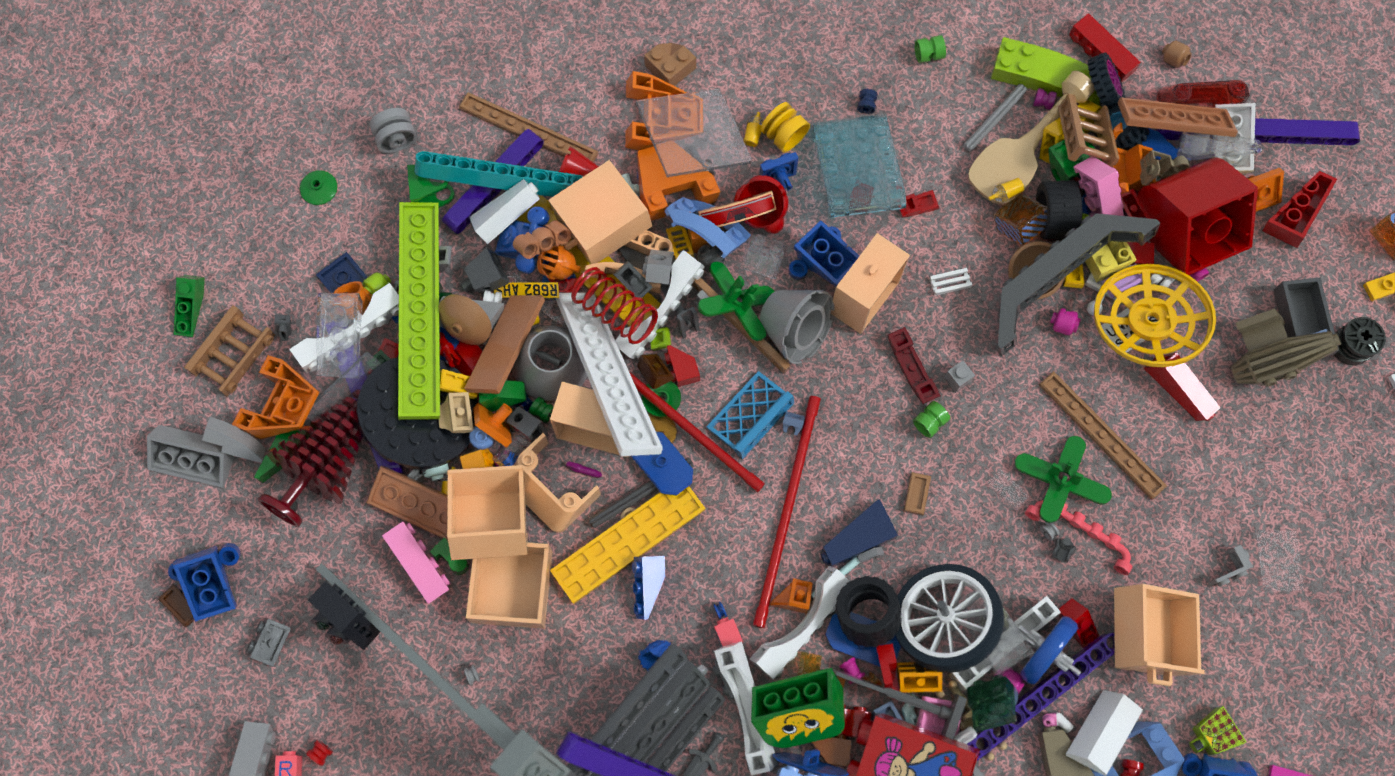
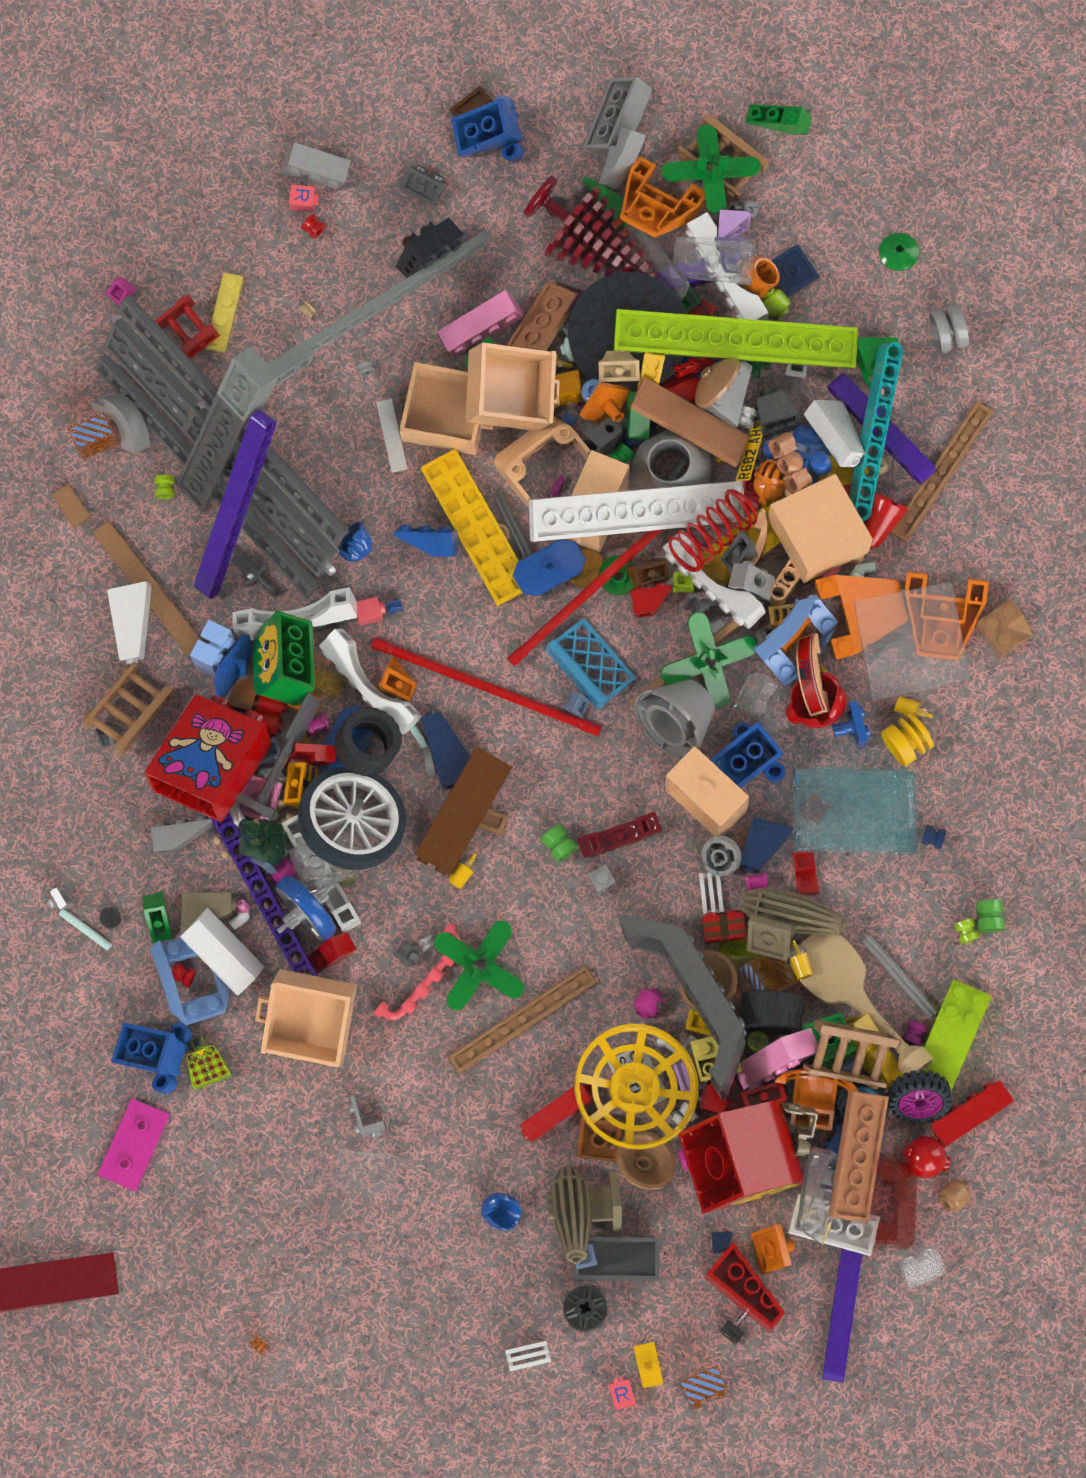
camera: 105 degrees right, 5 degrees up
none -> tan piece [299,301,316,318]
none -> white sticker [376,399,407,473]
none -> reddish brown brick [415,746,512,876]
none -> yellow piece [447,853,477,890]
none -> blue hair [481,1192,522,1231]
none -> dark orange slope [576,1113,623,1162]
none -> medium nougat dish [616,1131,676,1190]
none -> green piece [662,125,761,214]
none -> light grey cone [701,836,741,876]
none -> brick [702,910,746,944]
none -> dark blue tile [712,1231,733,1254]
none -> lavender slope [717,210,751,252]
none -> clear neon green slope [718,939,762,962]
none -> pearl dark grey piece [719,1310,747,1345]
none -> dark blue slope [739,817,793,874]
none -> dark tan piece [740,886,848,961]
none -> dark pink bush [745,872,768,890]
none -> clear slope [897,1247,947,1291]
none -> red brick [903,1136,951,1178]
none -> lime wheel [954,918,980,945]

